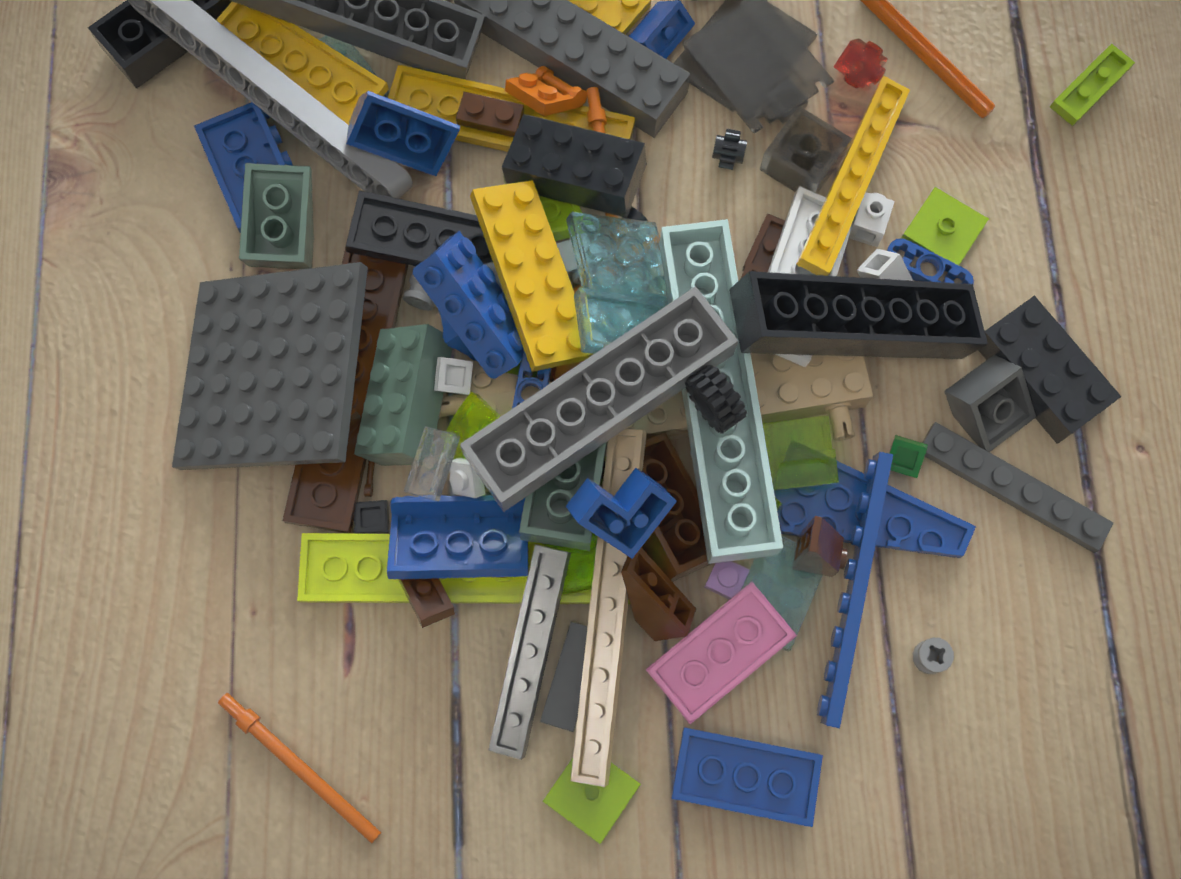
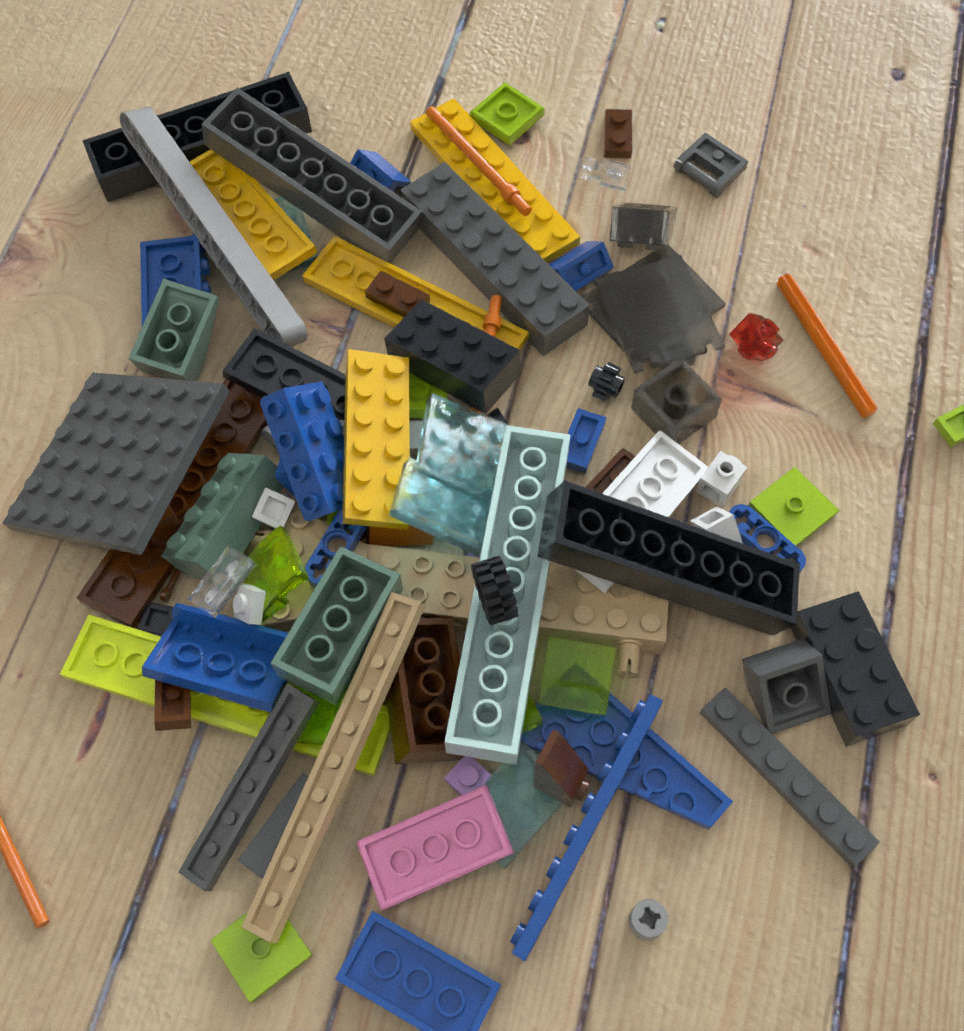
camera: 20 degrees right, 10 degrees down
blue slope [346,91,460,176] -> none
light grey brick [460,286,738,512] -> none
orange plate [505,66,587,116] -> none
blue brick [565,468,677,559] -> none
reddish brown slope [621,548,697,641] -> none
yellow plate [796,75,910,276] -> none
green plate [889,435,928,478] -> none
none -> blue plate [566,408,607,474]

